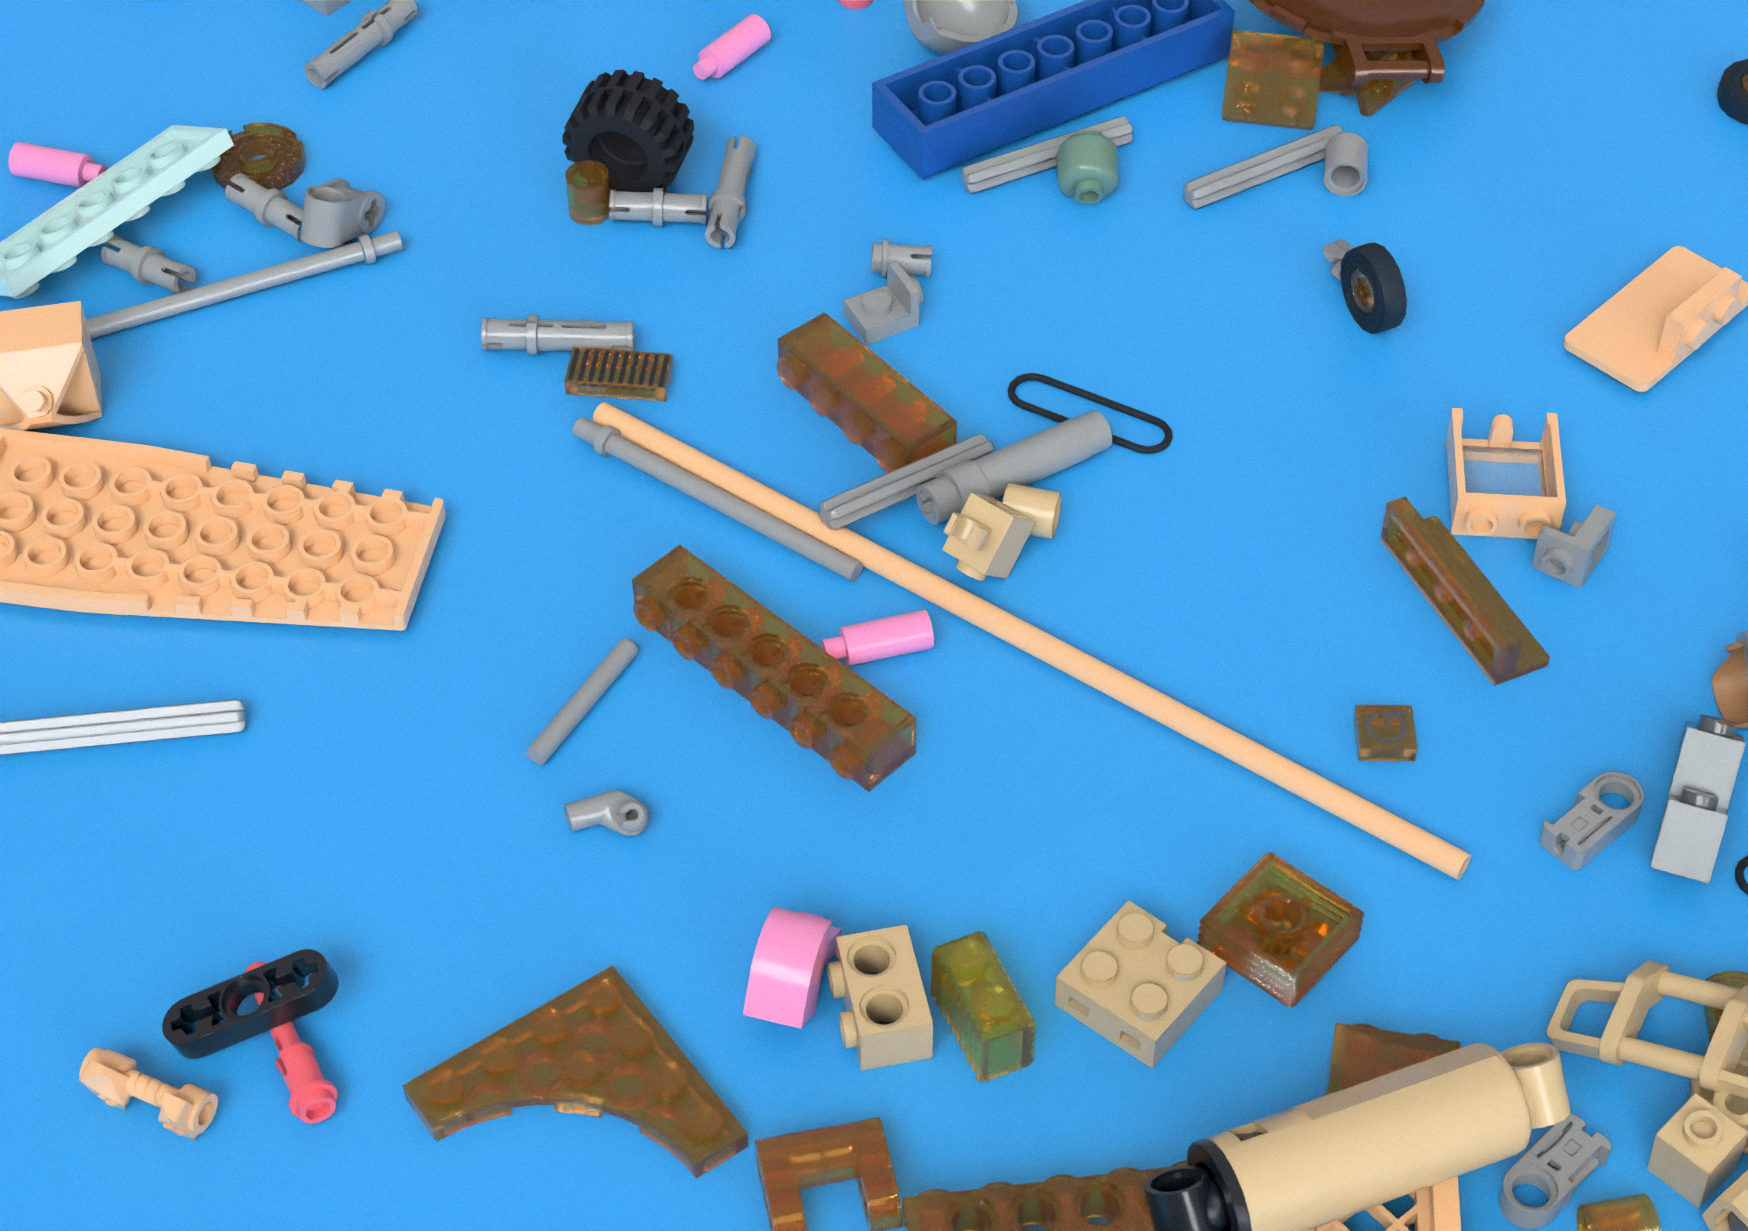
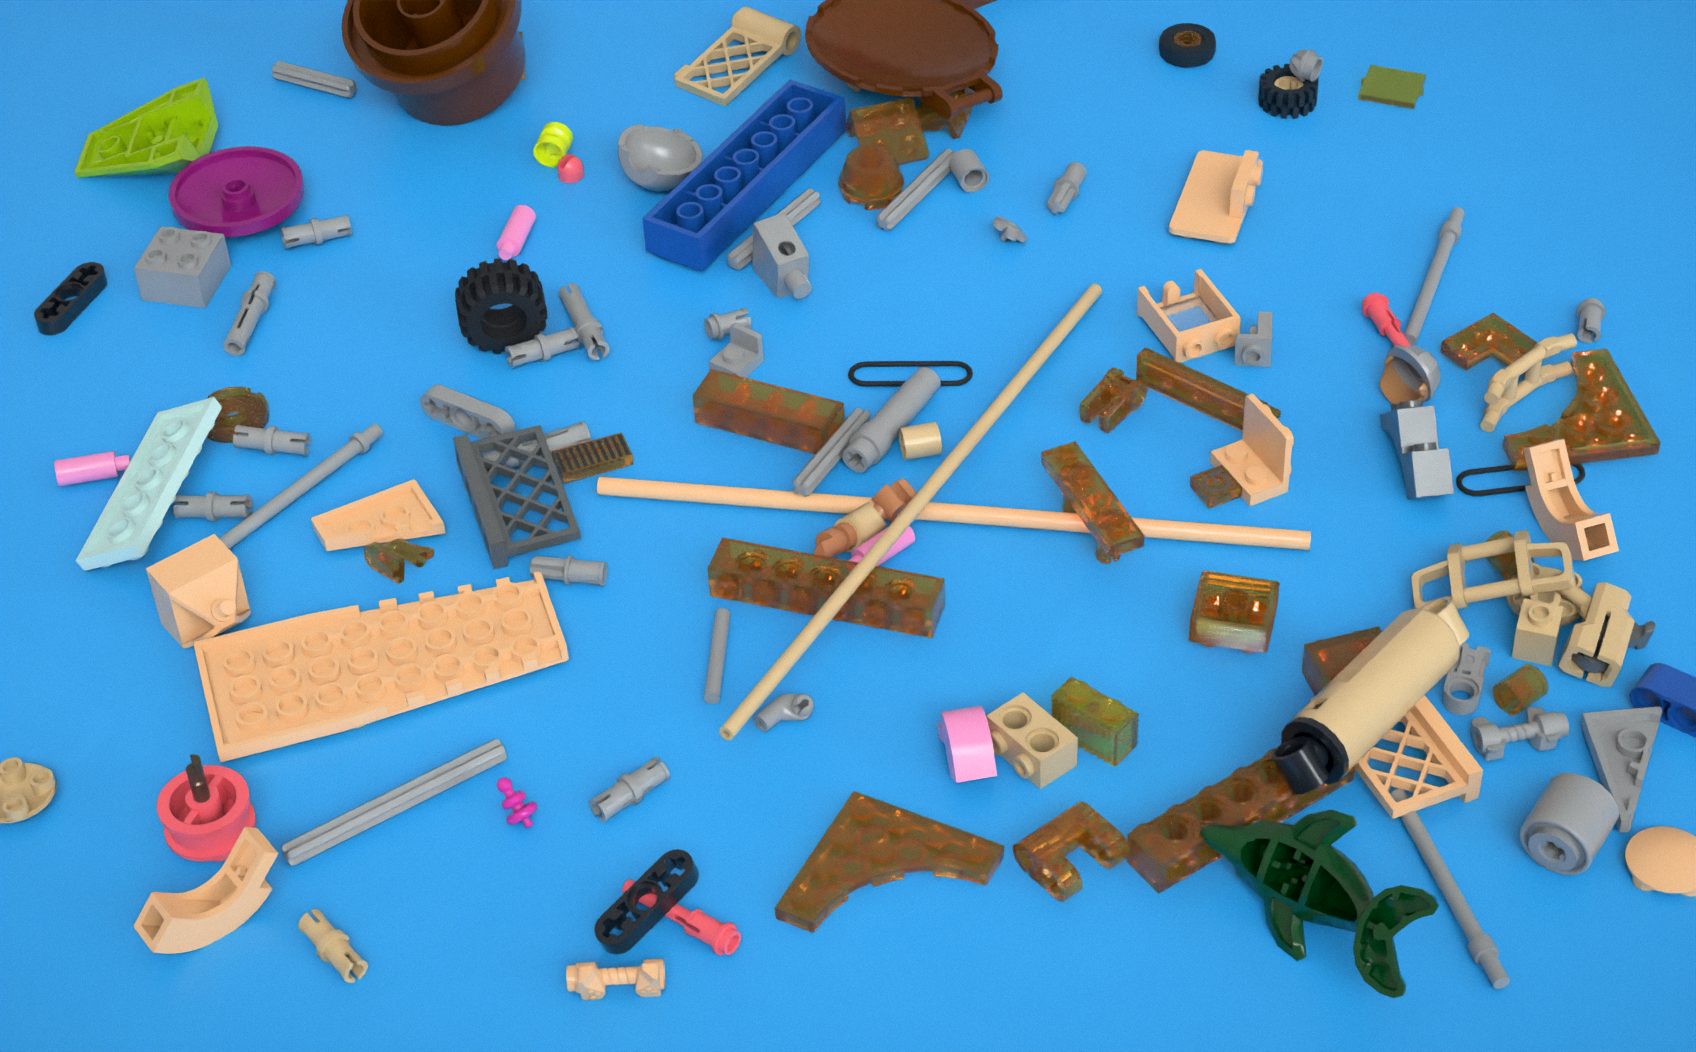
camera: 25 degrees left, 5 degrees down
light grey piece [301,178,385,248] -> none
clear orange beam [565,160,611,225] -> none
light grey bar [572,417,863,582] -> none
tan brick [942,493,1036,581] -> none
tan piece [1054,900,1227,1069] -> none
sand green head [1056,130,1119,204] -> none
black bush [1340,242,1407,334] -> none
light grey piece [1539,772,1644,870] -> none
none -> light nougat wing [311,479,446,551]
none -> clear orange piece [364,538,434,584]
none -> light grey beam [420,384,515,439]
none -> dark grey fence [453,425,581,570]
none -> dark pink hair [497,777,537,829]
none -> light grey axle [530,555,608,586]
none -> light grey pin [589,757,670,823]
none -> tan piece [719,284,1102,741]
none -> light grey torso [752,212,812,299]
none -> nougat piece [814,478,917,564]
none -> clear orange cone [838,145,904,210]
none -> clear orange plate [1041,441,1144,564]
none -> light grey axle [1047,162,1087,215]
none -> clear orange piece [1079,367,1148,434]
none -> light nougat bracket [1210,393,1294,506]

